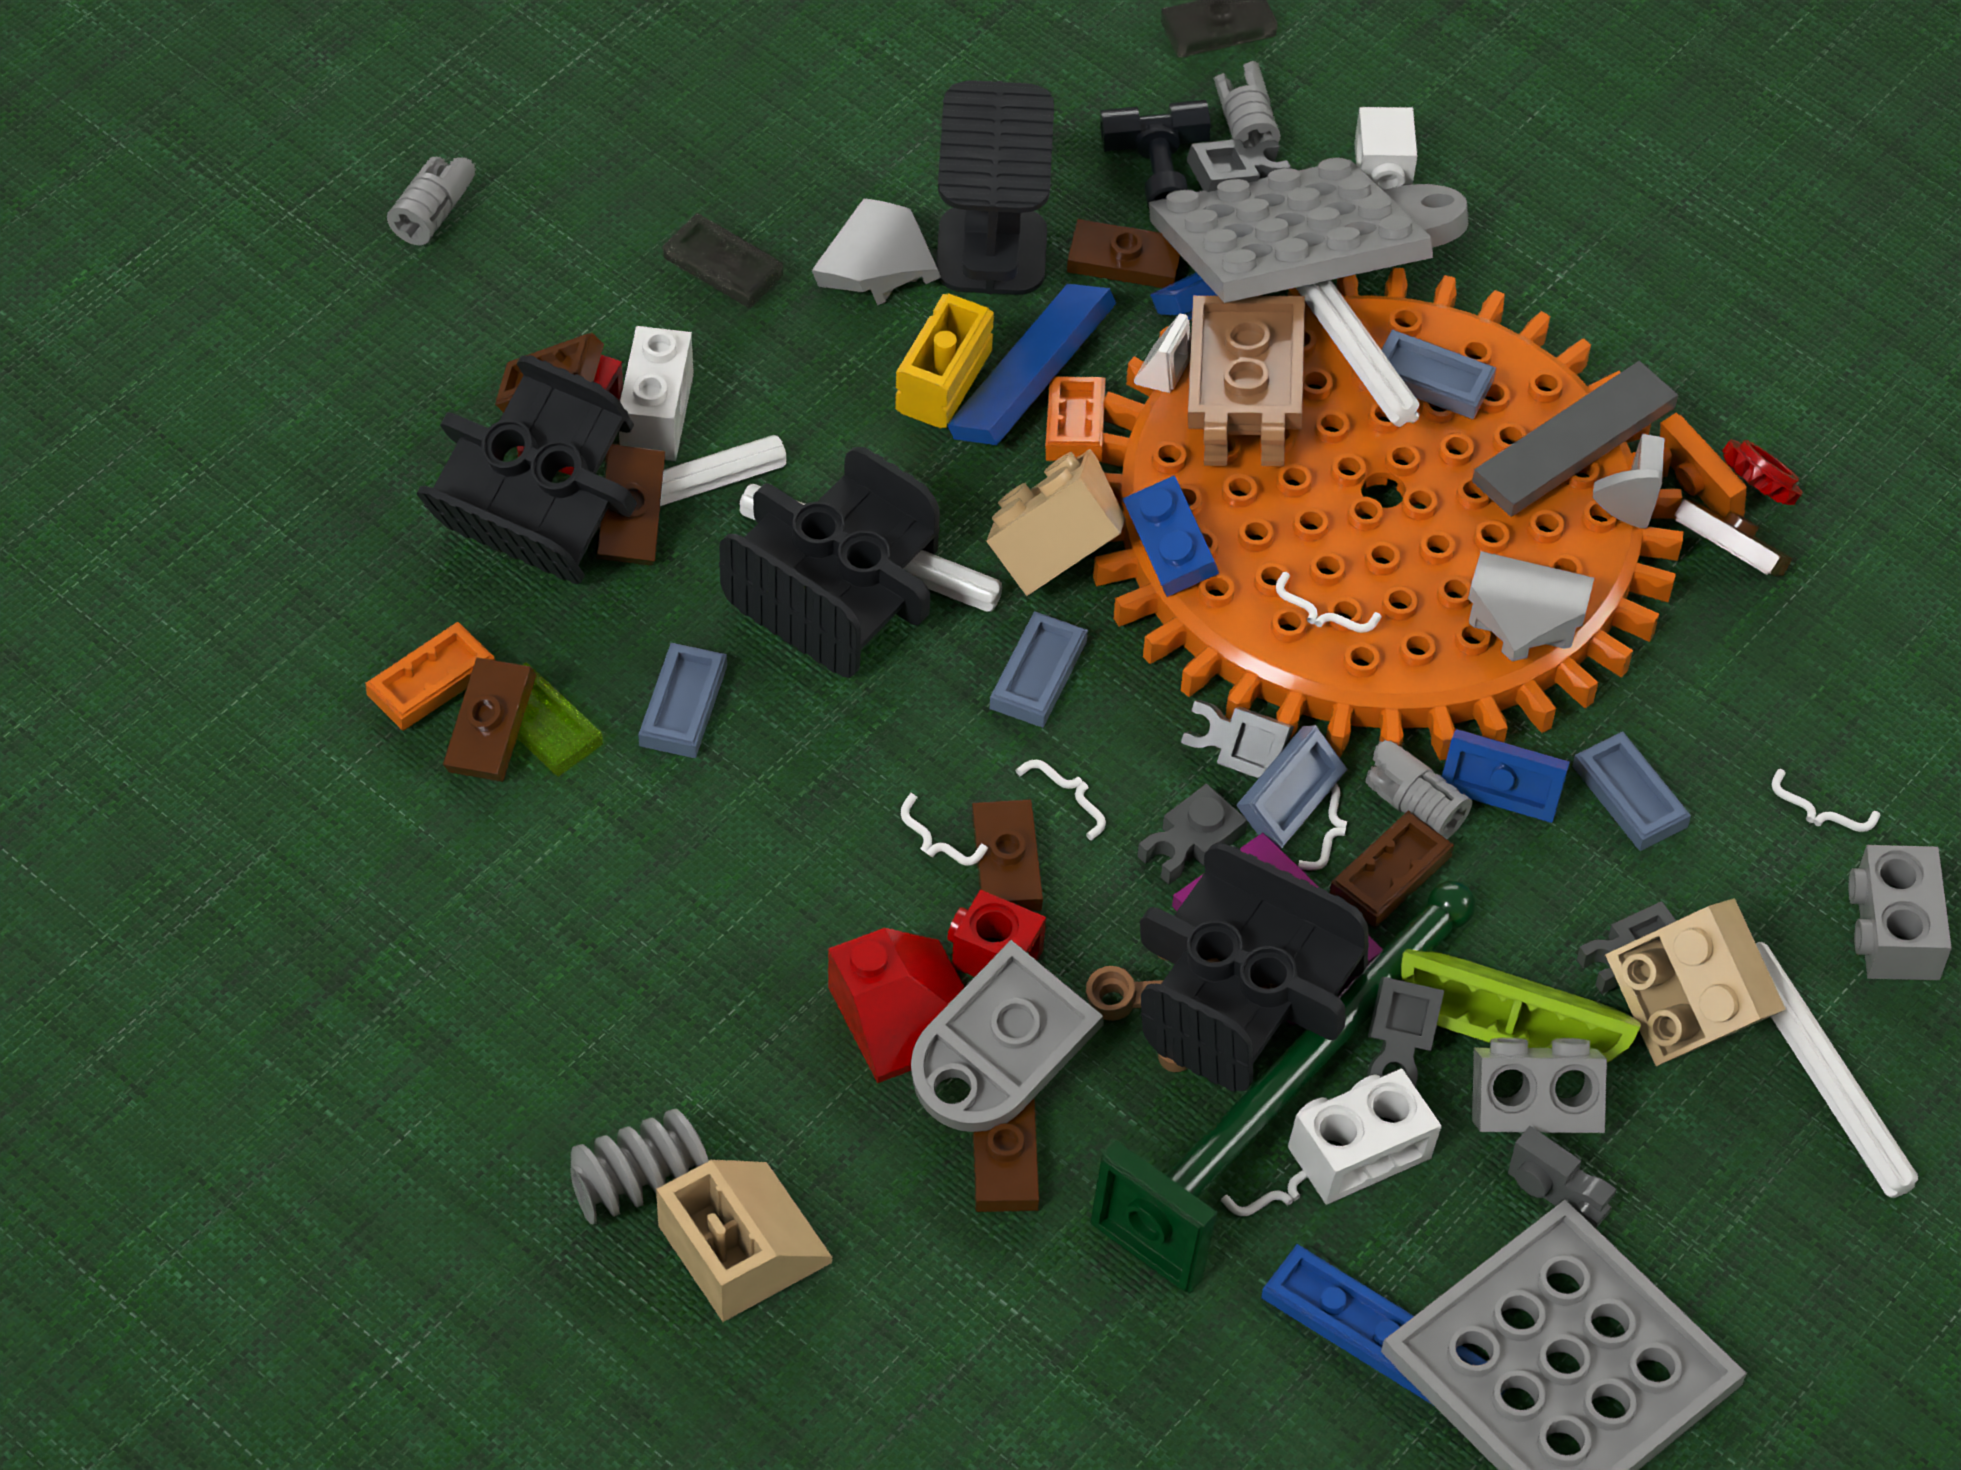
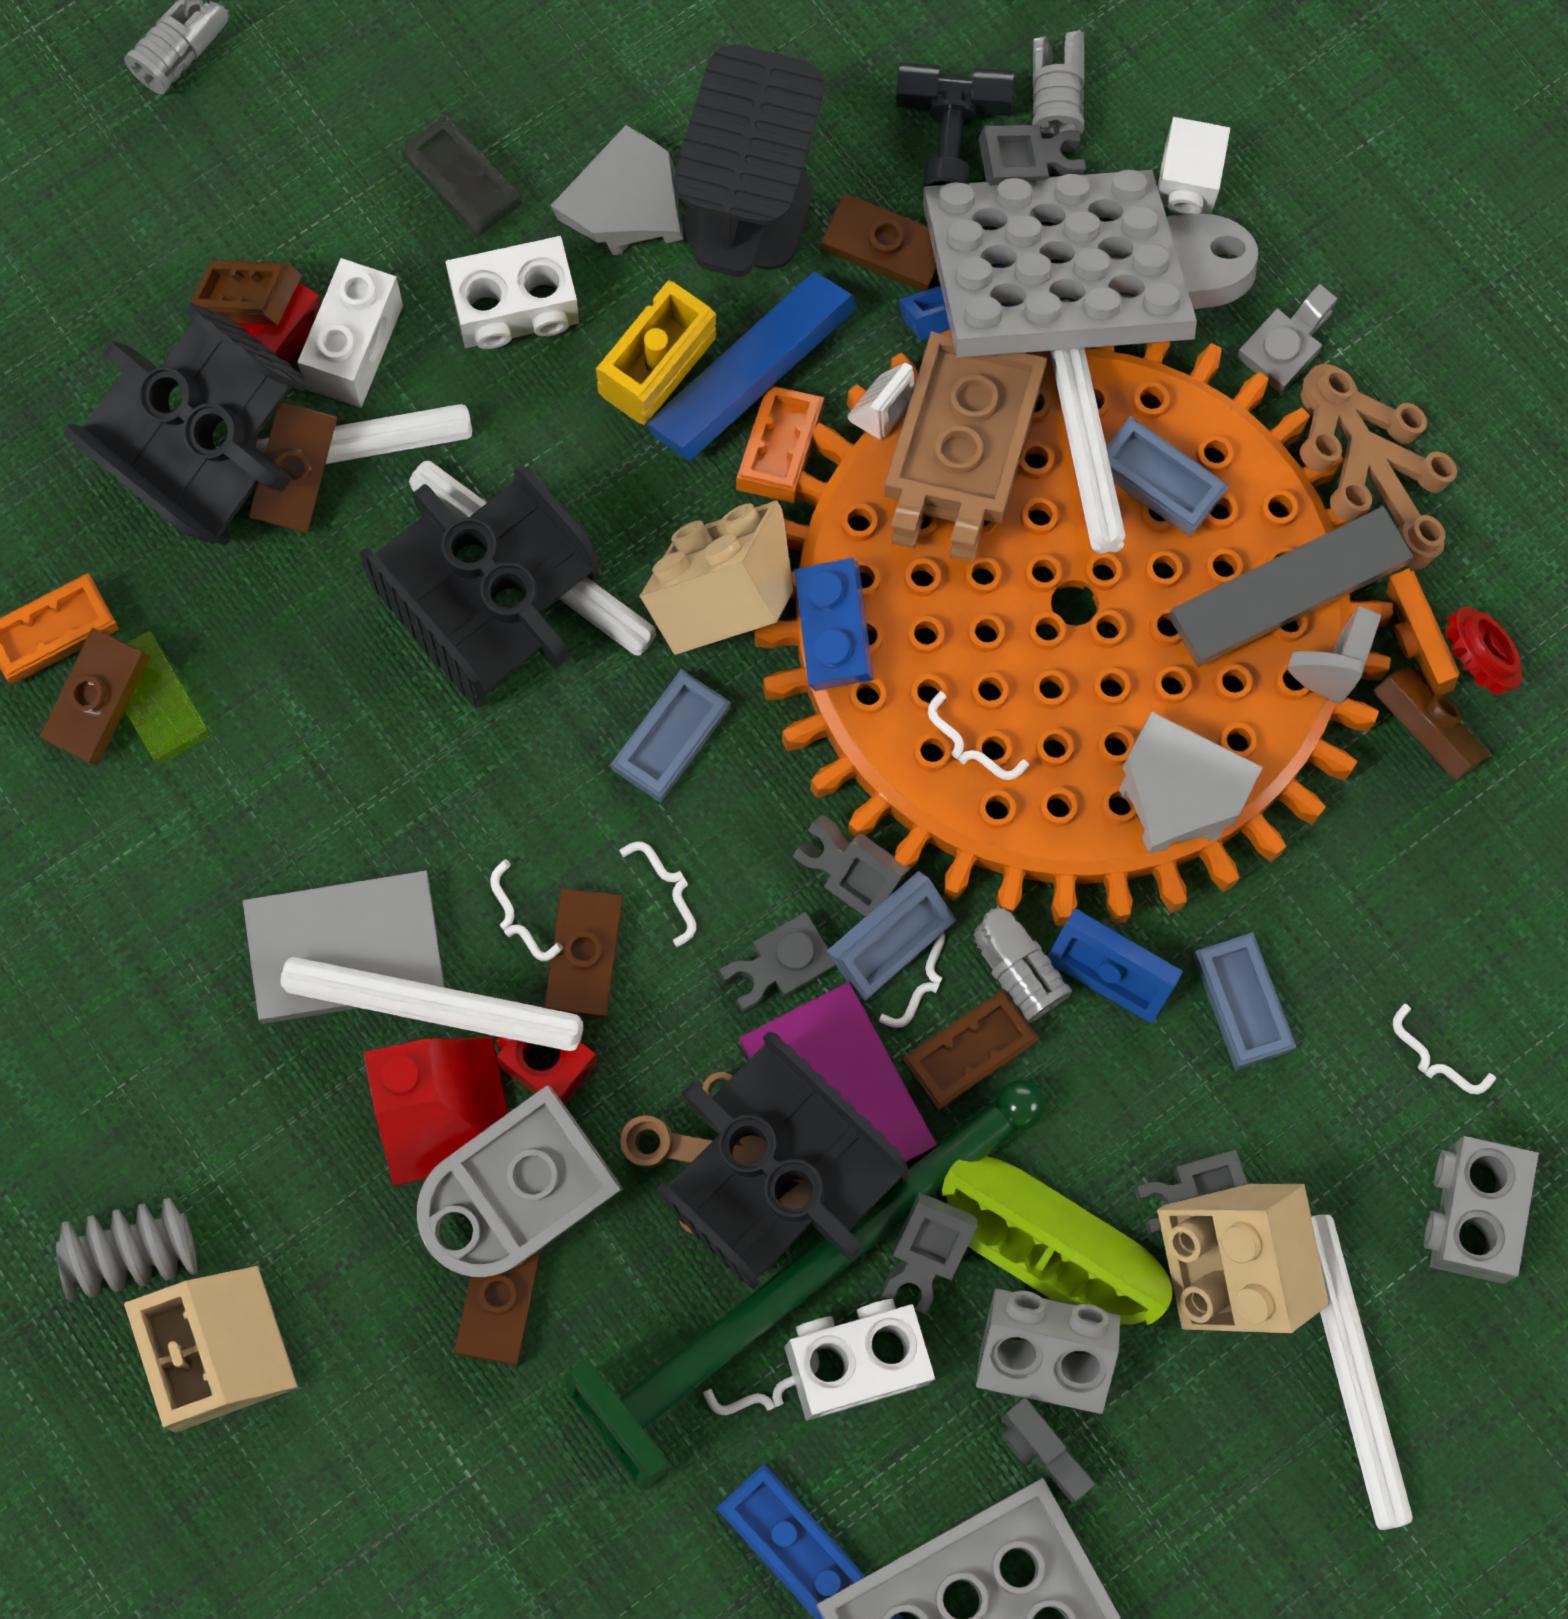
camera: 10 degrees right, 20 degrees up
sand blue tile [638,642,727,758] -> none
none -> light grey tile [243,871,445,1024]
none -> white axle [280,957,583,1051]
none -> white brick [445,236,579,349]
none -> light grey plate [1237,284,1338,394]
none -> medium nougat plant [1300,364,1457,569]

